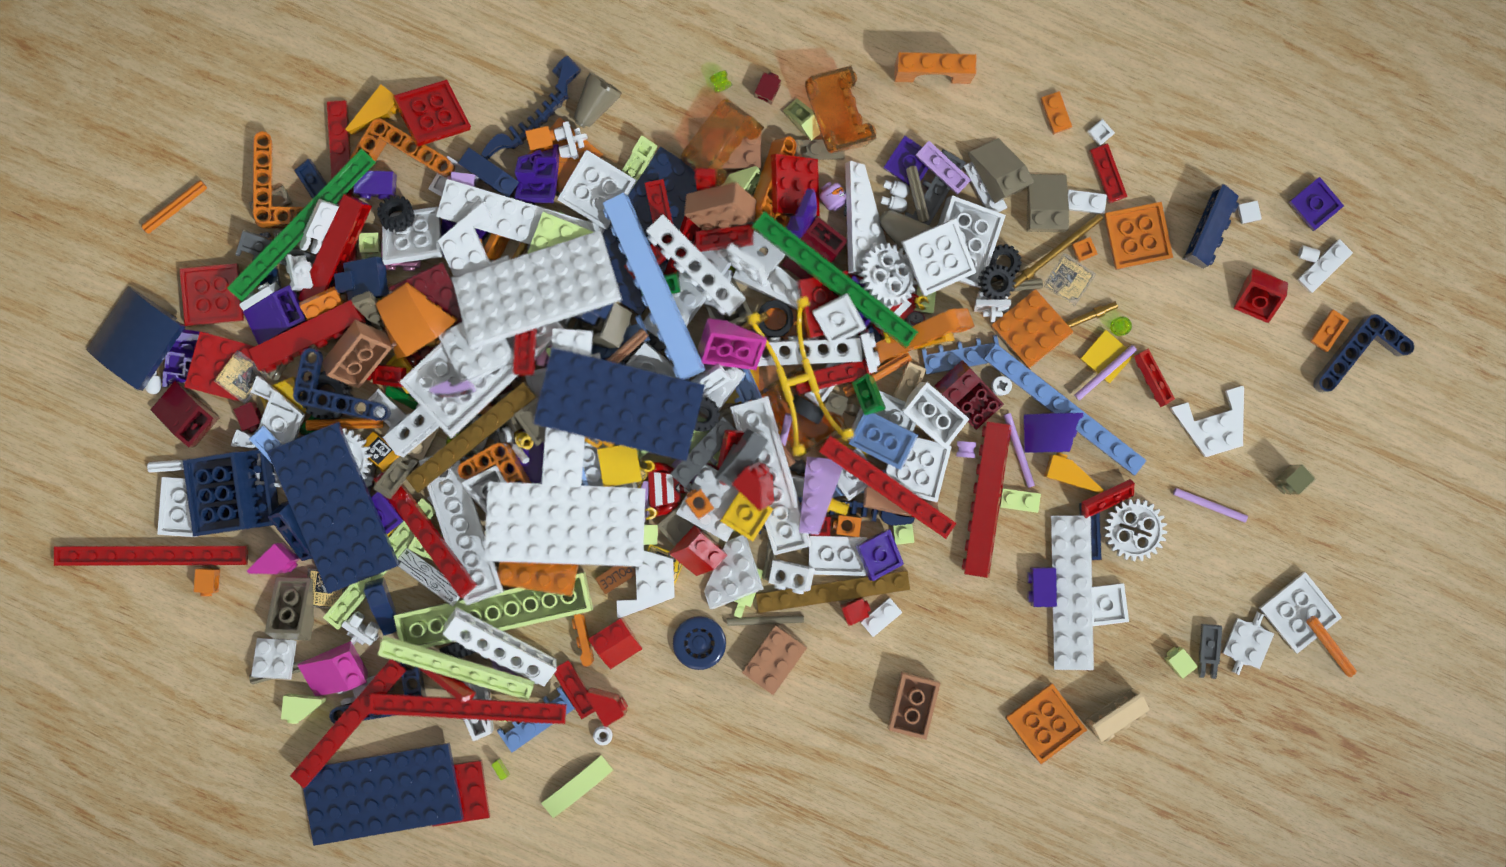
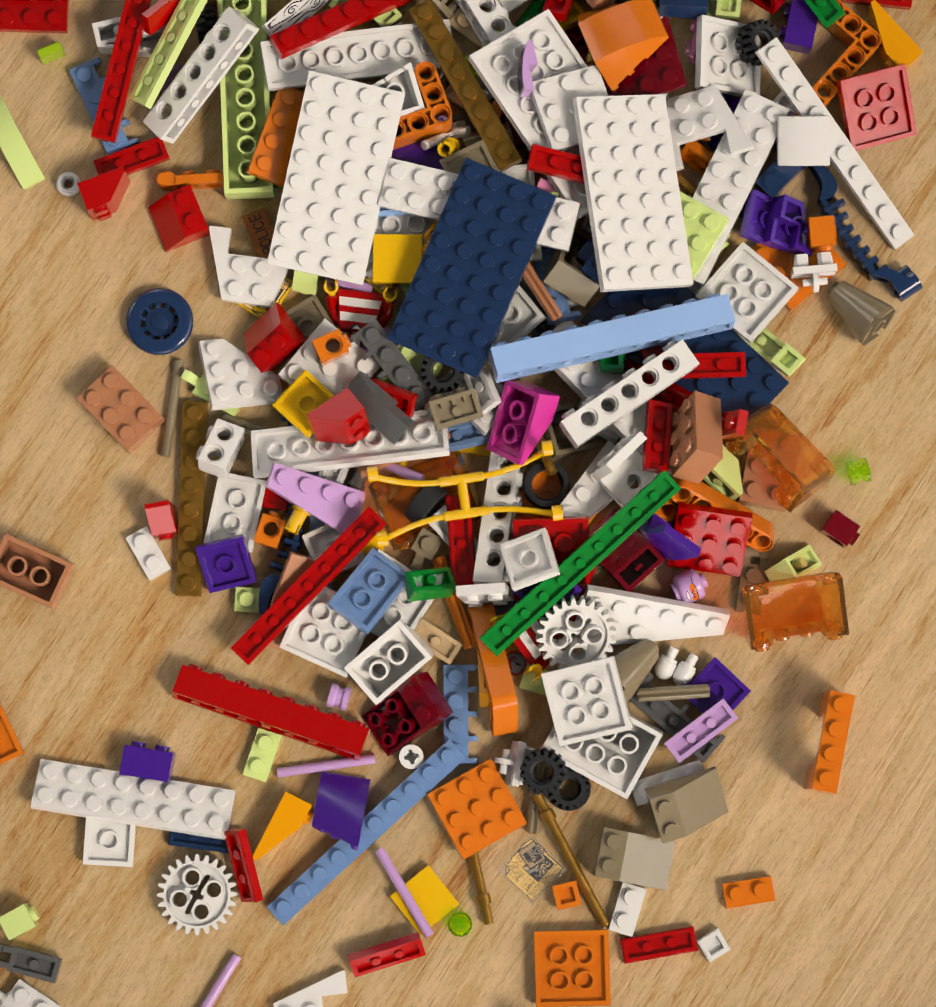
camera: 95 degrees right, 5 degrees down
none -> dark tan bracket [424,387,483,431]
none -> white plate [755,37,914,250]
none -> white slope [777,116,830,166]

